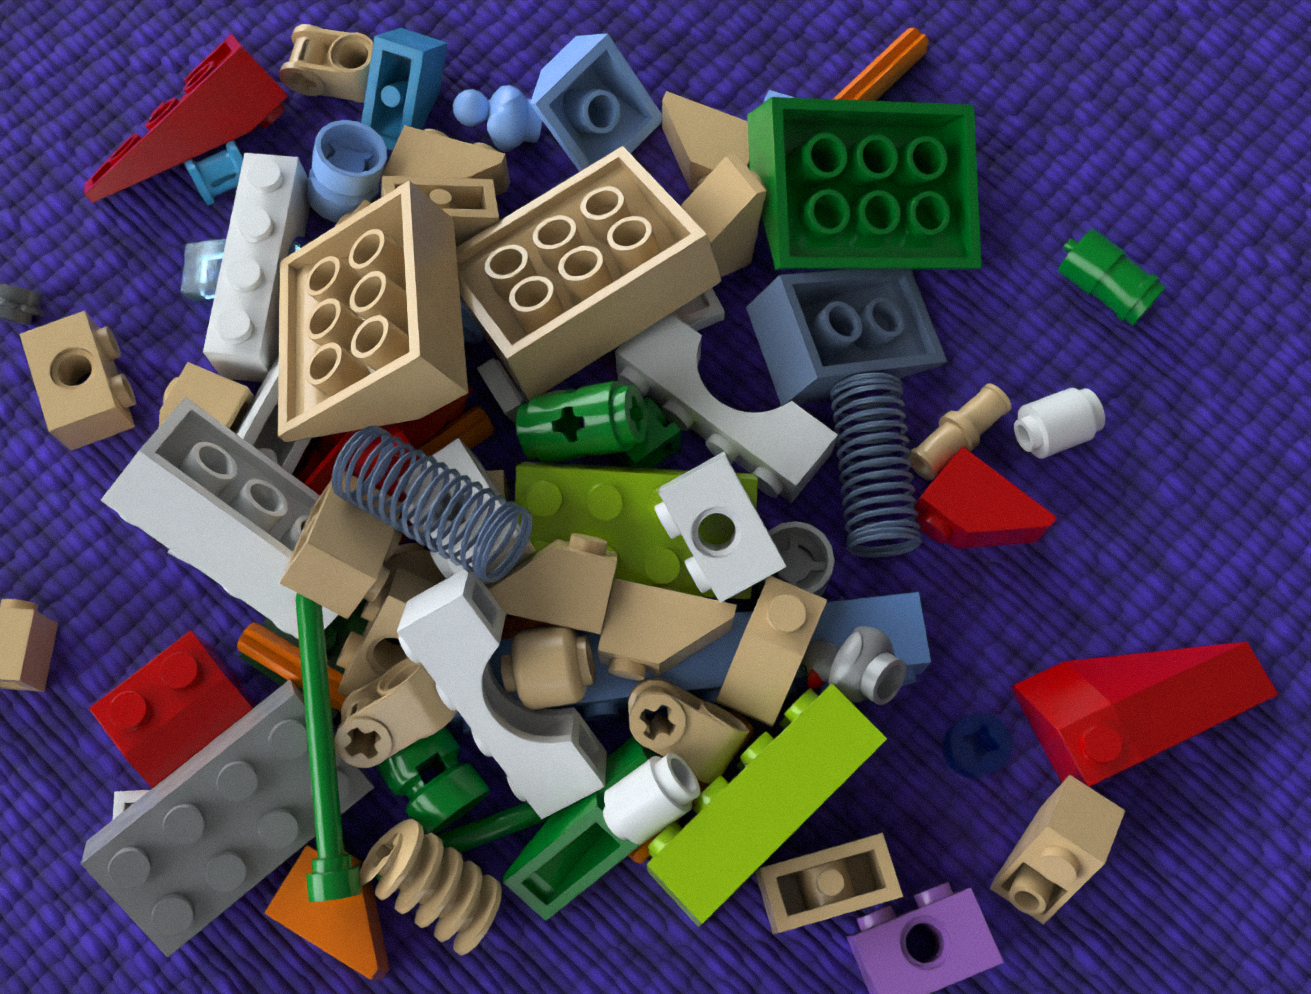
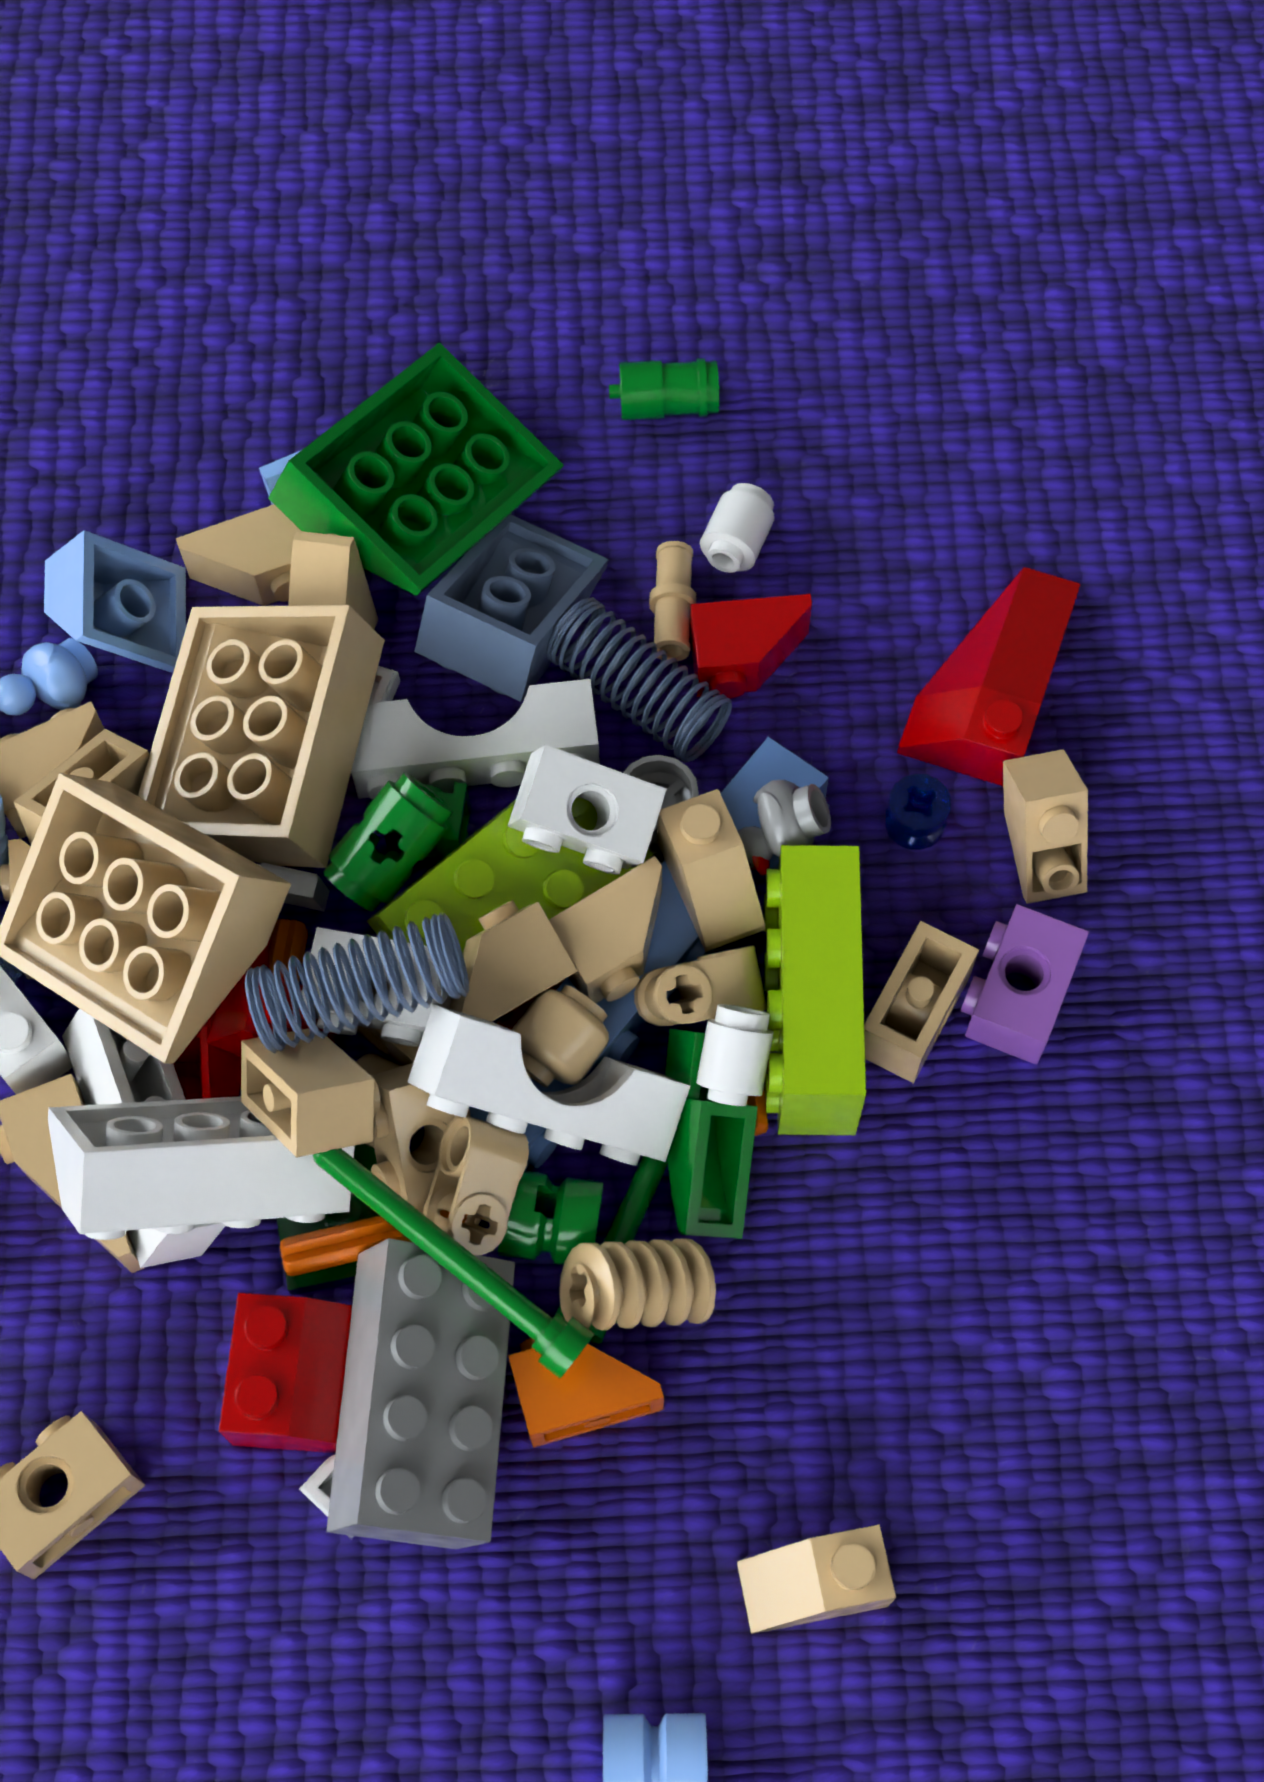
camera: 45 degrees left, 5 degrees down
orange axle [833,27,929,101] -> none

